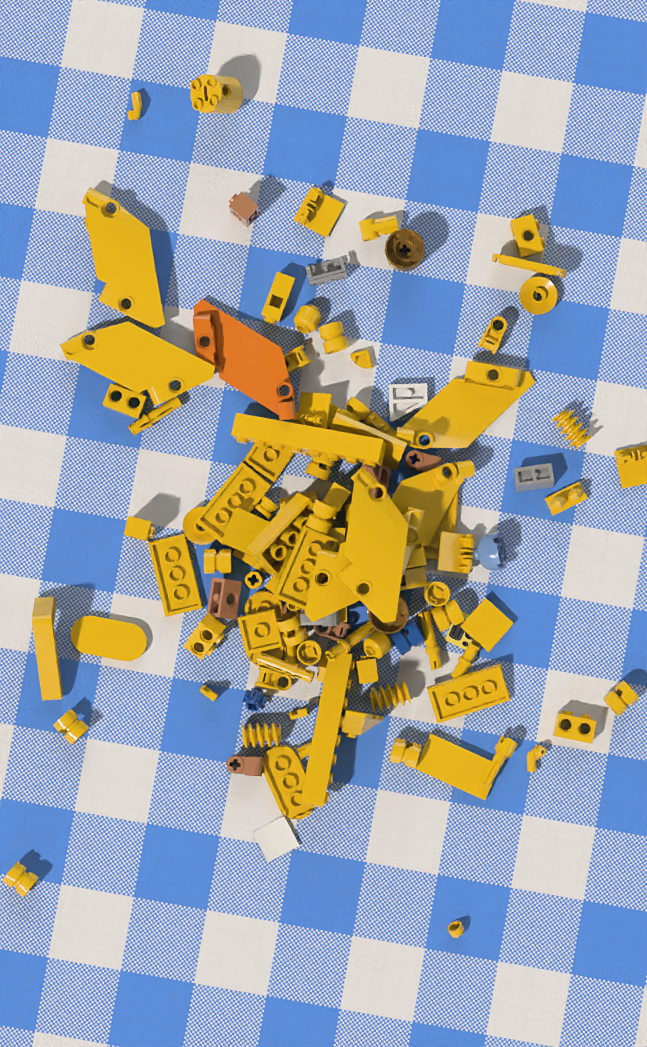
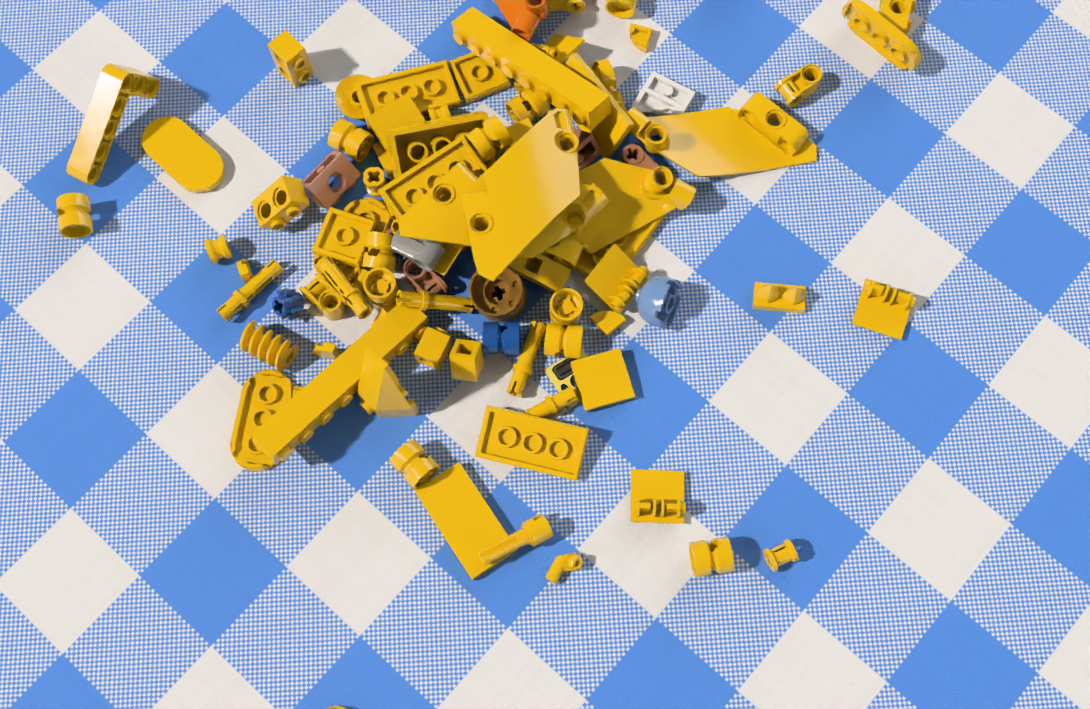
camera: 35 degrees right, 15 degrees down
yellow tile [148,534,203,617] -> none
nougat piece [226,756,264,777] -> none
white sticker [252,816,300,862] -> none
yellow head [363,631,392,659] -> none
yellow piece [369,681,411,712] -> none
light grey hinge [513,463,554,492] -> none
yellow dish [519,277,558,315] -> none
yellow piece [551,409,592,450] -> none
yellow brick [553,710,597,744] -> none
none -> yellow wheel [204,234,233,264]
none -> yellow pin [216,259,284,322]
none -> yellow brick [449,339,484,382]
none -> yellow tile [590,311,626,337]
none -> yellow hinge [630,469,686,524]

